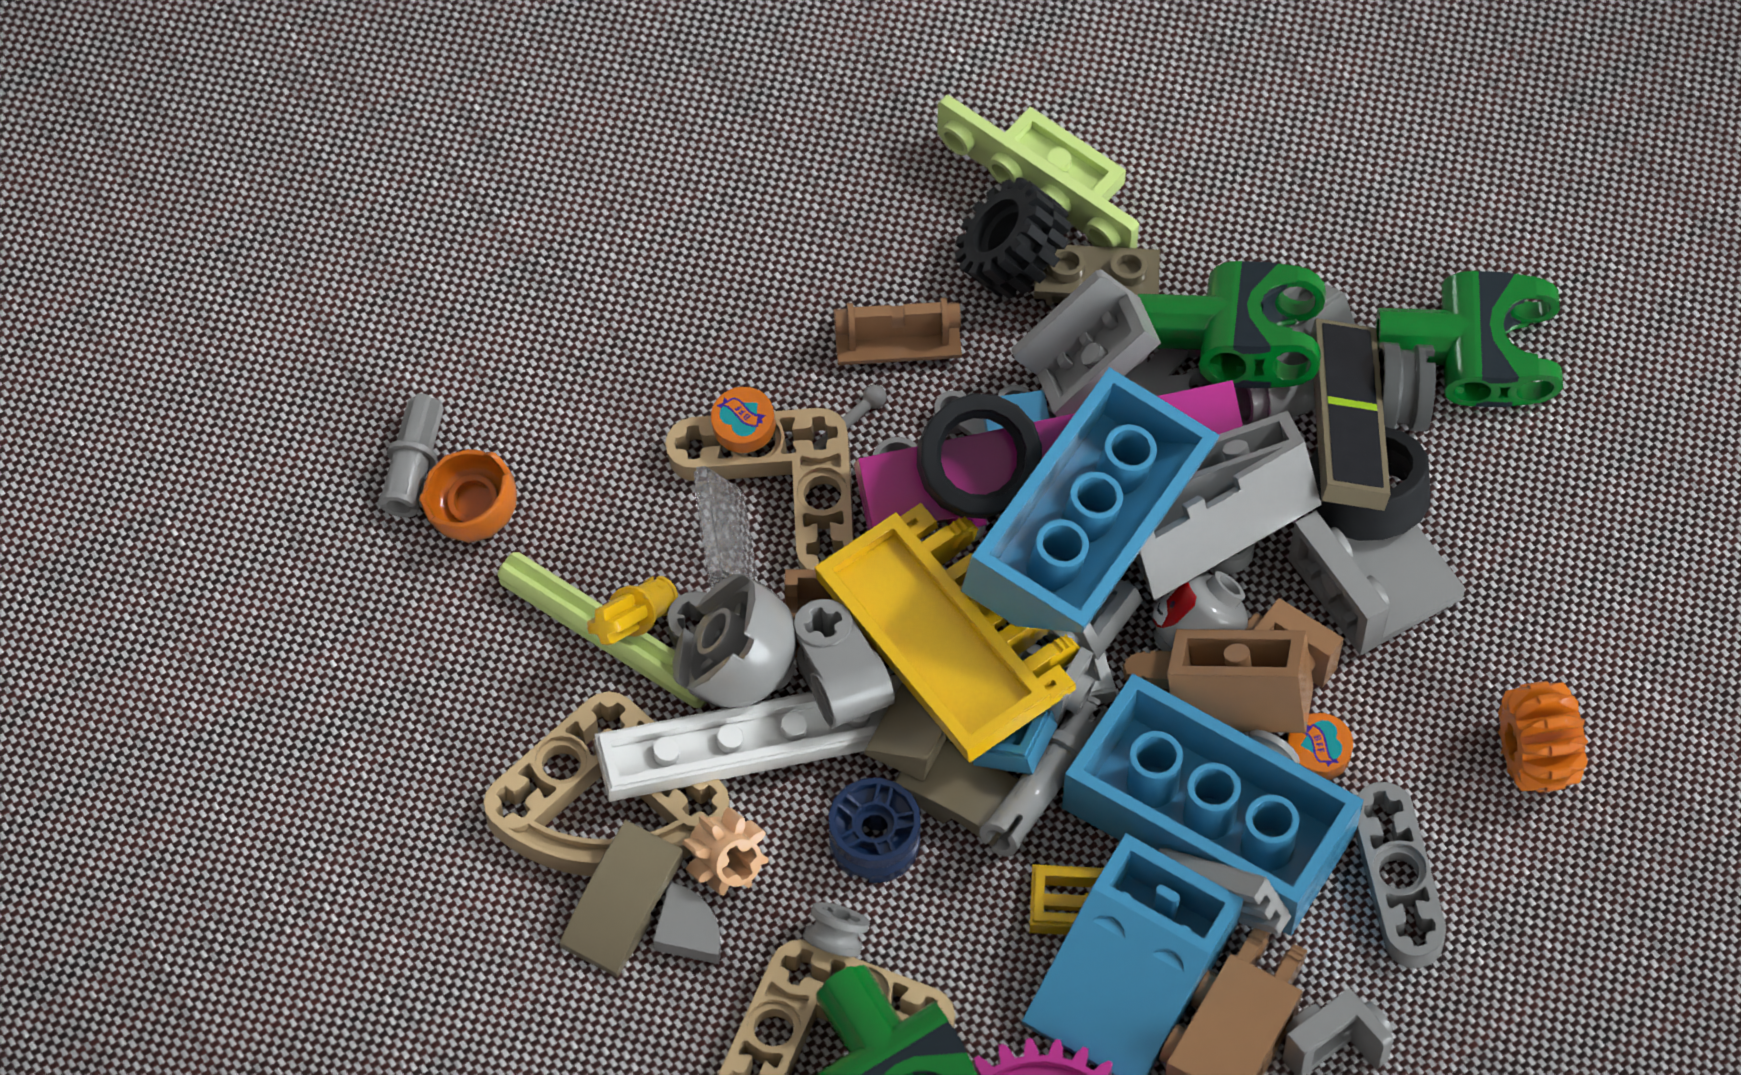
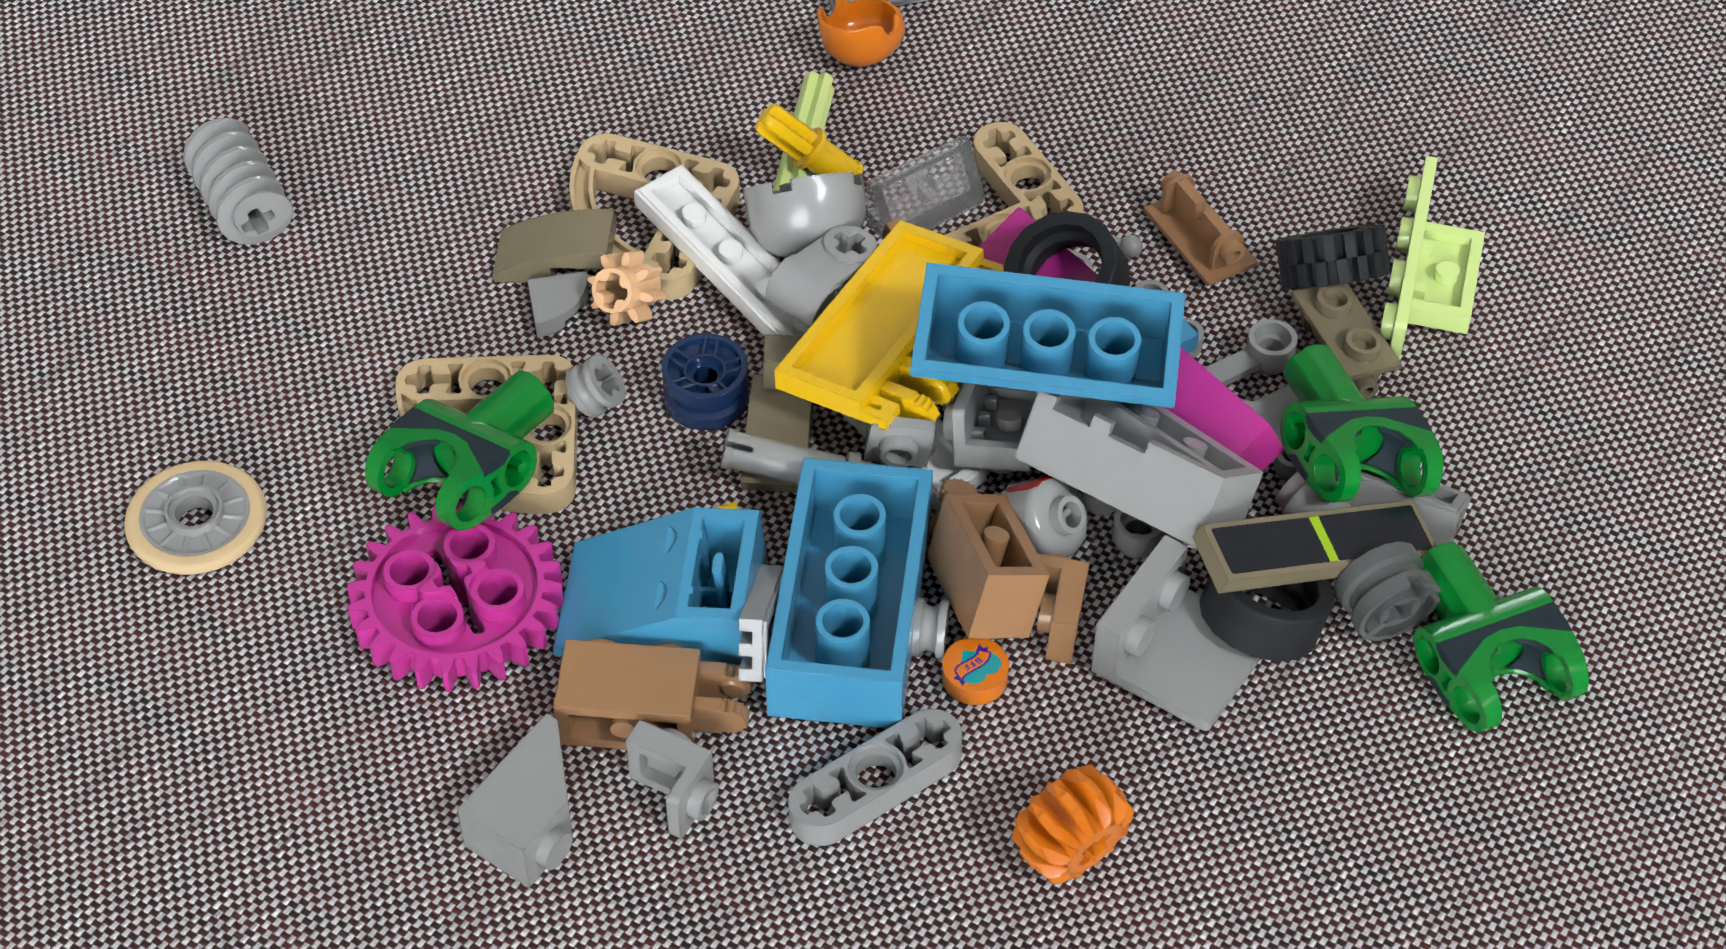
camera: 65 degrees right, 10 degrees down
orange tile [711,387,776,453] -> none
dark azure tile [972,710,1058,775] -> none
light grey bracket [1011,270,1161,417] -> none

